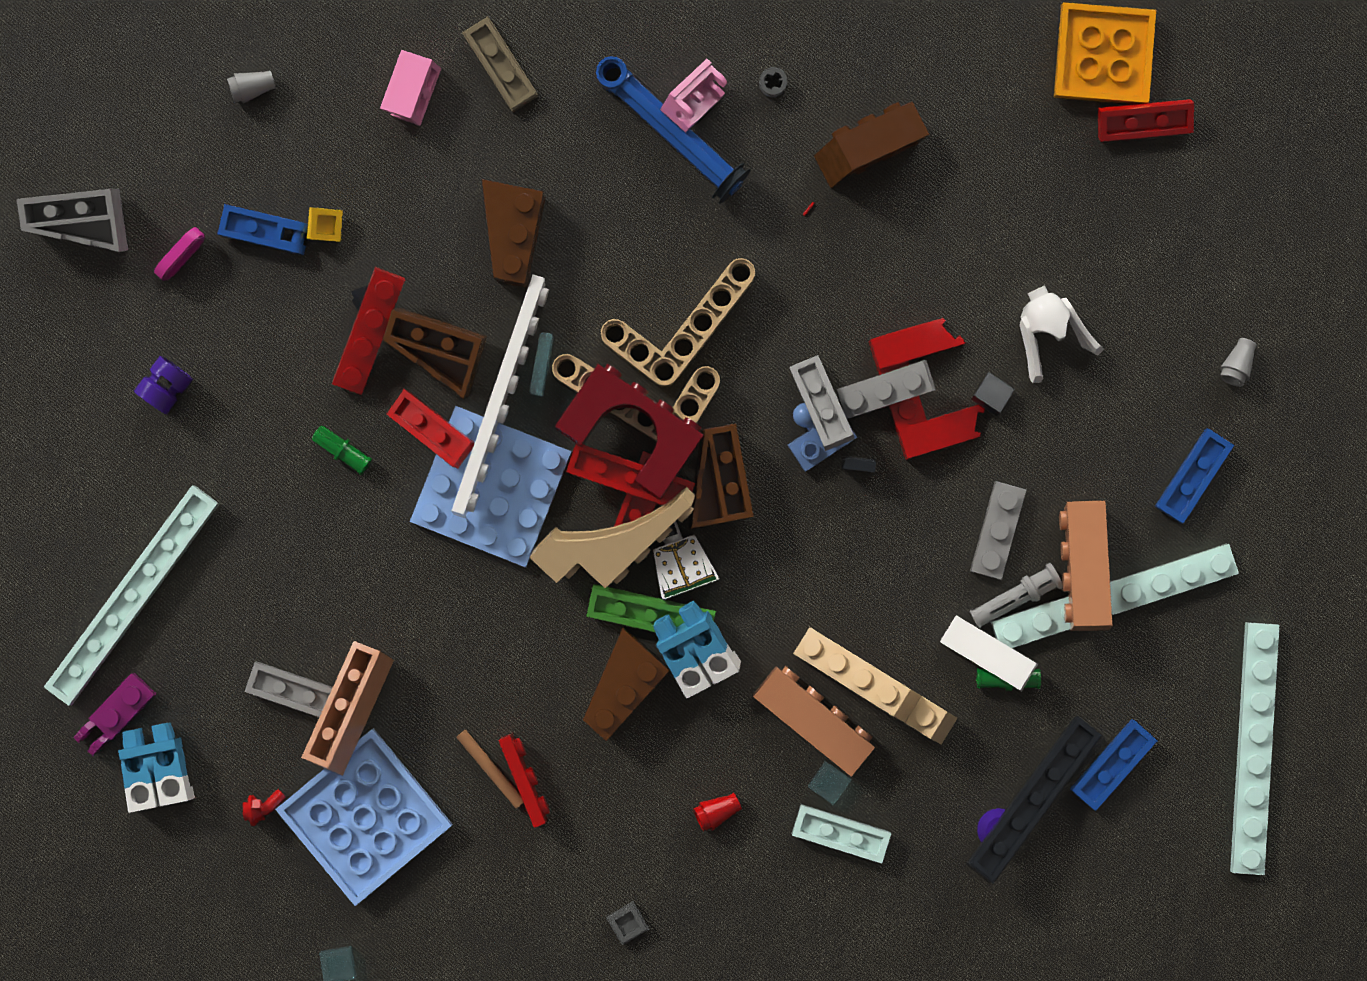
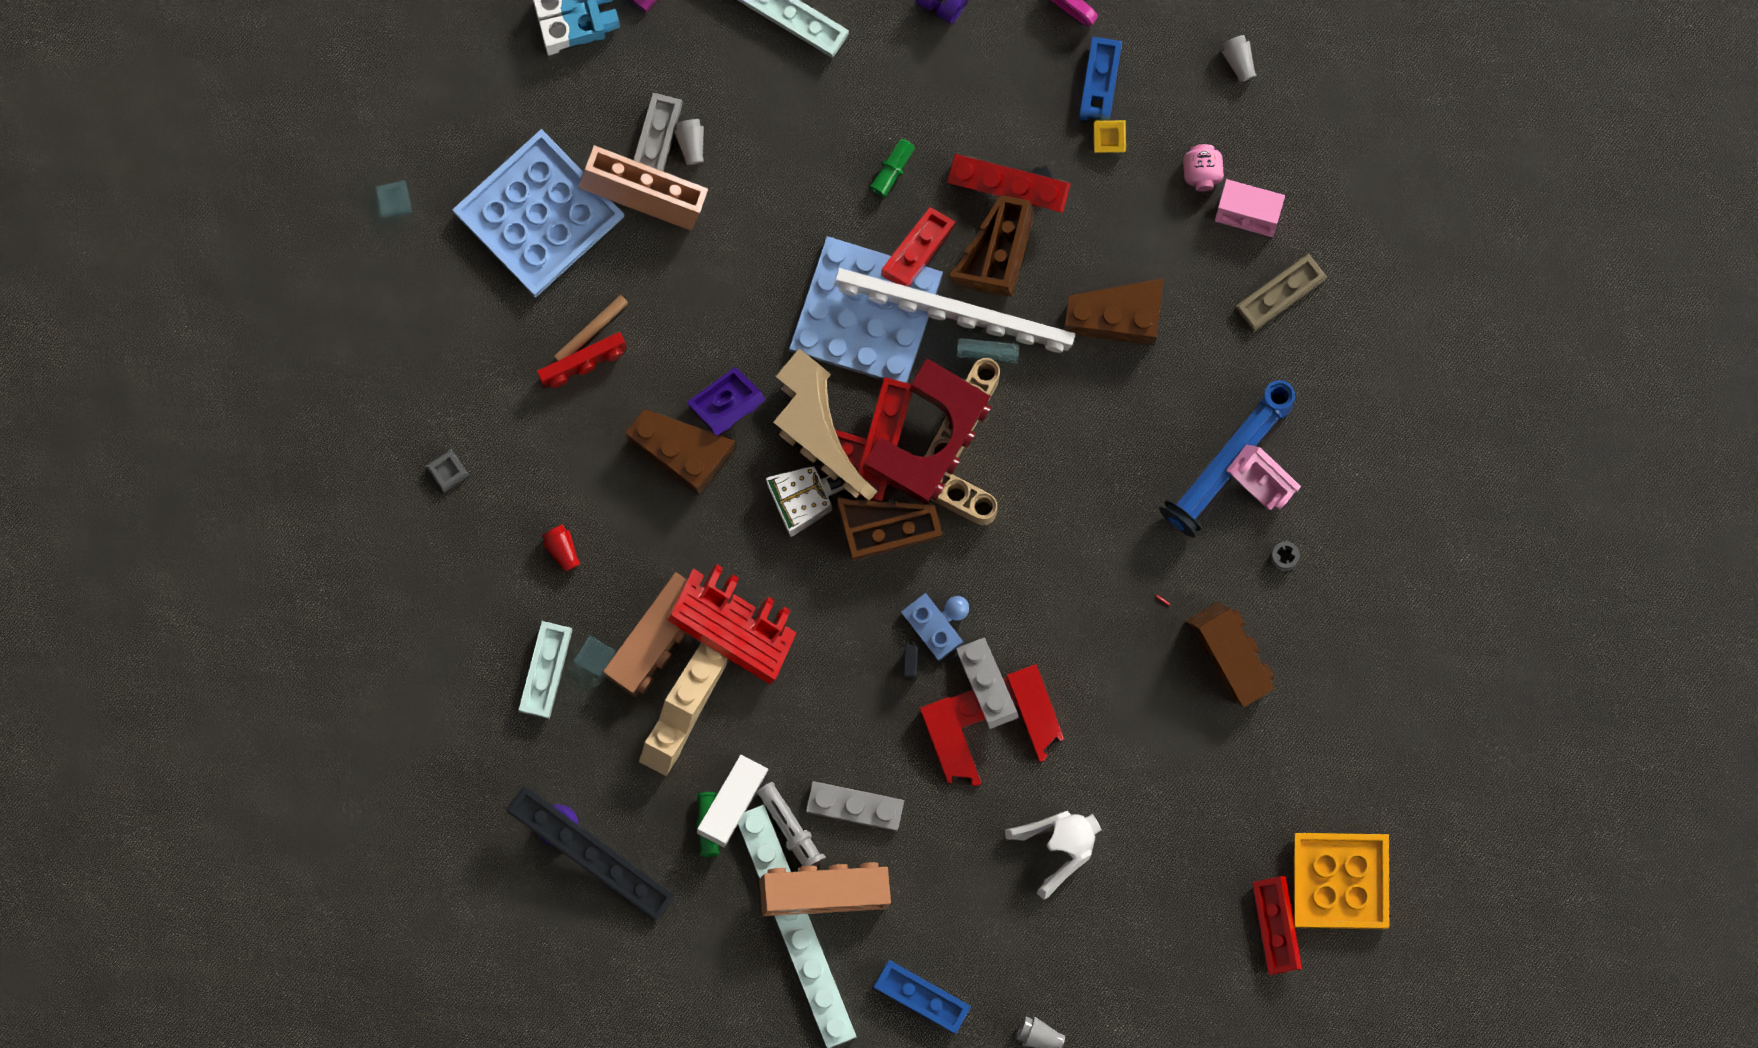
camera: 80 degrees right, 10 degrees down
red plate [243,789,286,826] -> none
bright green plate [586,584,716,632] -> none
tan beam [601,258,755,387] -> none
dark azure hips [653,601,741,699] -> none
light grey plate [789,355,854,451] -> none
black tile [971,372,1015,416] -> none
blue plate [1070,719,1157,811] -> none
none -> red hinge [666,564,796,685]
none -> light grey cone [674,119,704,165]
none -> dark purple plate [686,367,766,436]
none -> bright pink head [1183,144,1224,191]

